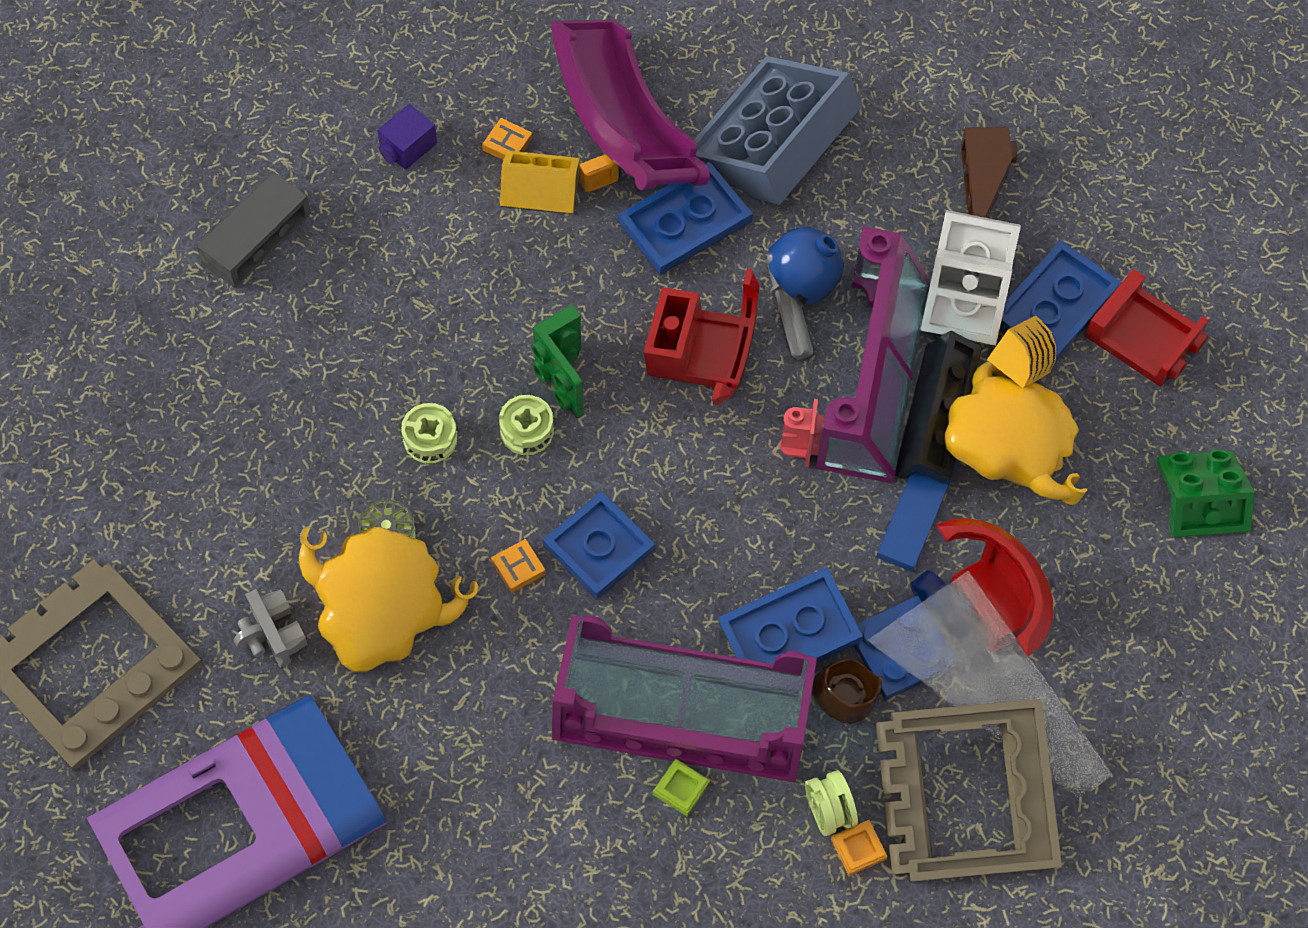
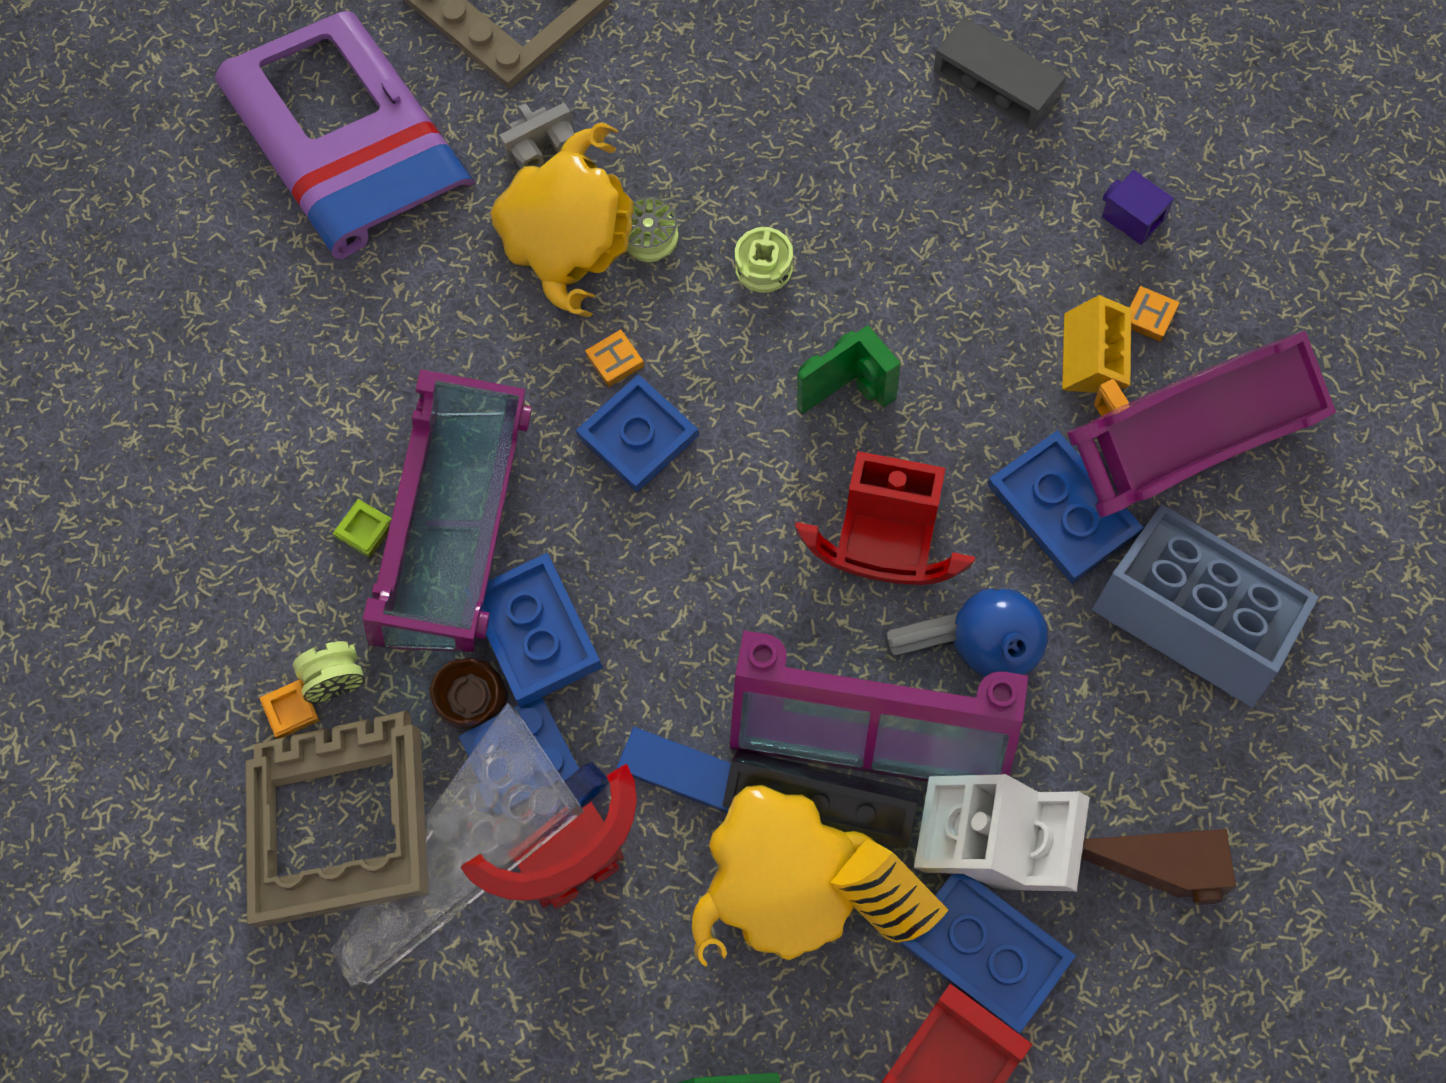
camera: 95 degrees right, 5 degrees up
yellowish green wheel [499,395,554,455] -> none
coral hinge [780,399,824,467] -> none

